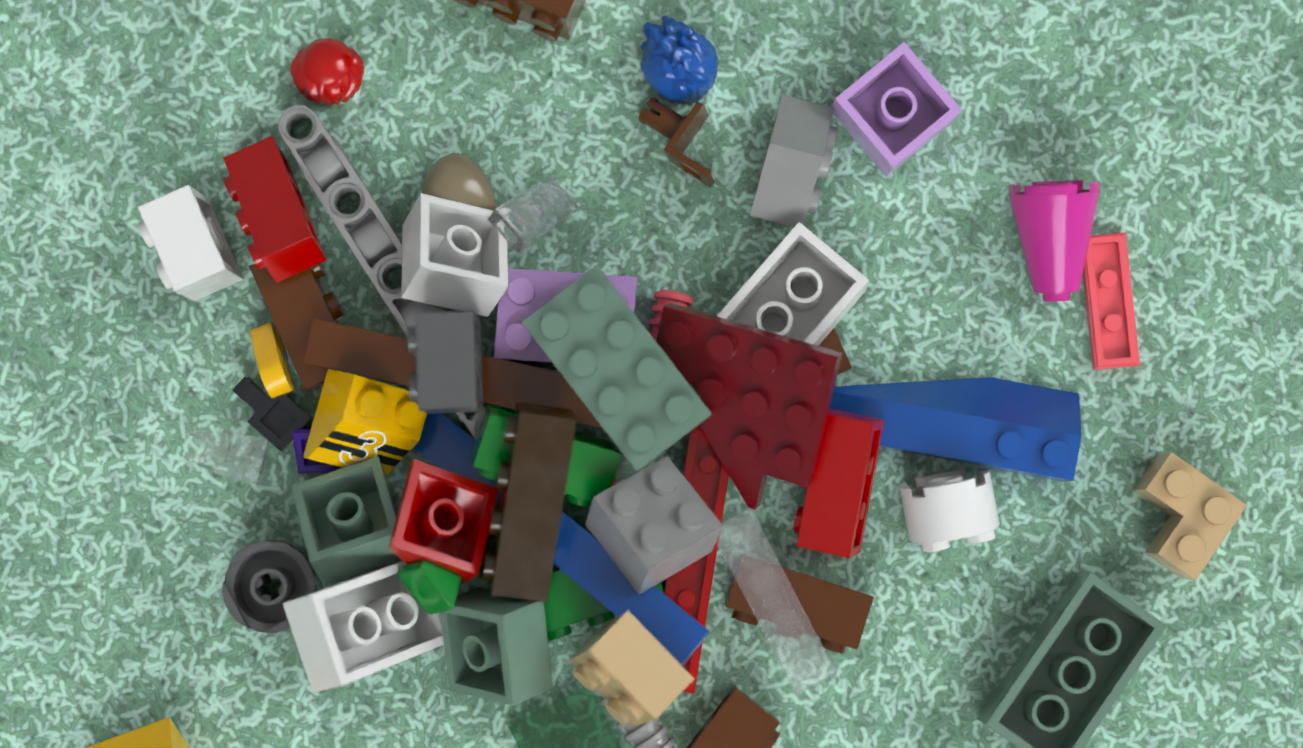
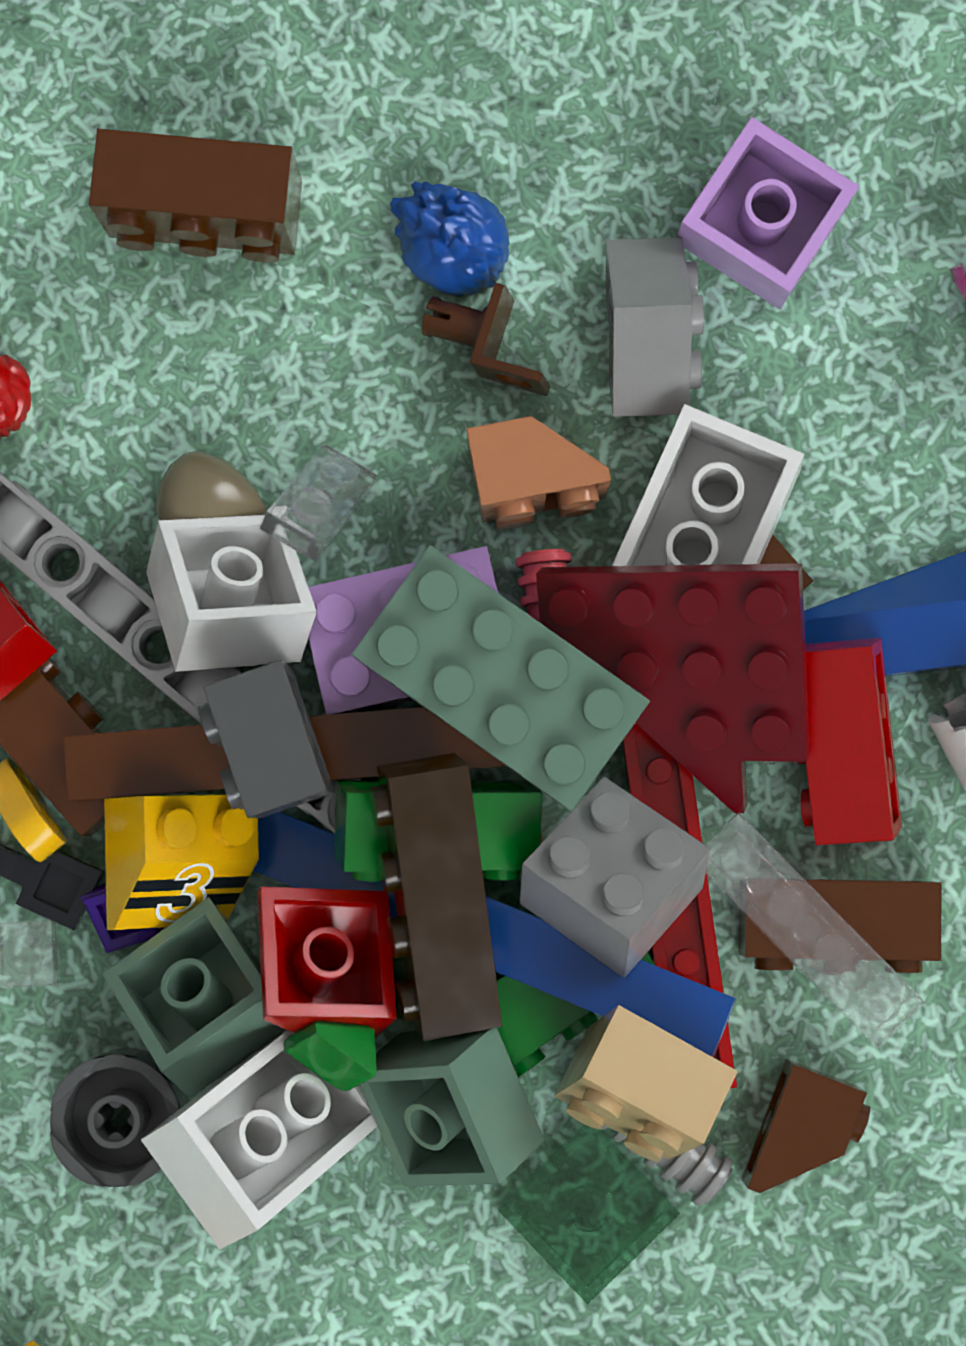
camera: 10 degrees left, 0 degrees up
none -> nougat slope [466,416,611,530]

